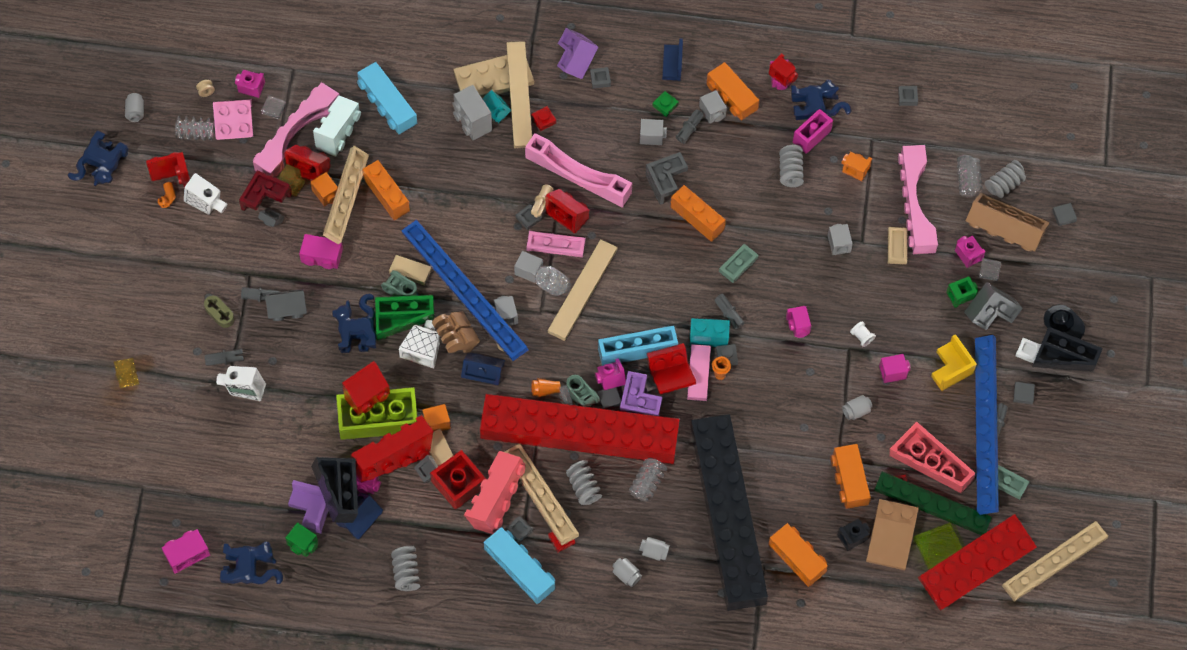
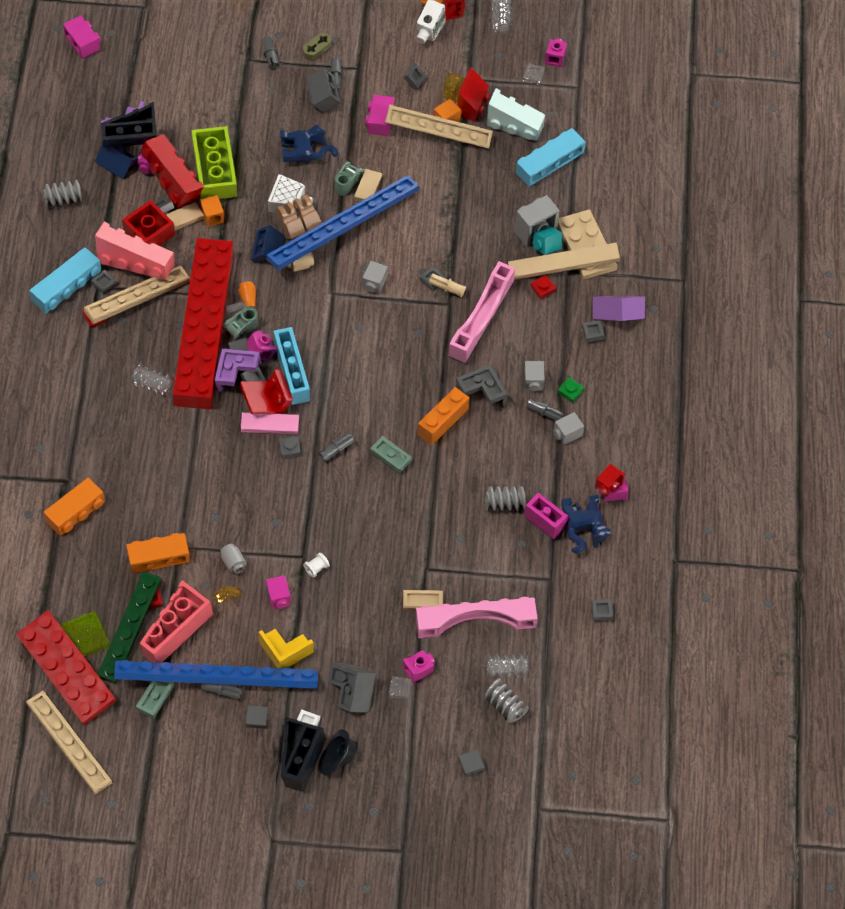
camera: 85 degrees right, 5 degrees down
tan bush [196,80,215,97] -> none
bright pink bracket [213,99,253,140] -> none
white torso [217,366,266,401] -> none
dark blue animal [220,541,283,584] -> none
dark red panel [239,170,292,211] -> none
bright pink arch [253,82,340,178] -> none
green brick [285,522,318,557] -> none
red slope [342,361,390,416] -> none
orange brick [362,160,410,221] -> none
green wedge [375,295,434,341] -> none
light grey brick [494,296,518,326] -> none
bright pink tile [527,231,585,257] -> none
clear piece [536,266,571,296] -> none
red slope [545,189,589,234] -> none
tan tile [548,239,617,341] -> none
light grey piece [566,460,603,505] -> none
light grey brick [612,558,642,587] -> none
light grey brick [639,536,670,561] -> none
dark blue panel [662,38,683,81] -> none
teal brick [689,318,730,347] -> none
black brick [691,414,768,611] -> none
orange brick [707,62,760,121] -> none
orange cone [712,356,731,380] -> none
dark pink brick [786,306,811,338] -> none
light grey brick [828,224,853,255] -> none
black brick [837,518,870,551] -> none
orange brick [841,152,872,181] -> none
medium nougat slope [866,499,918,570] -> none
green brick [946,276,978,308] -> none
medium nougat slope [966,193,1050,251] -> none
none -> clear yellow tile [213,586,242,602]

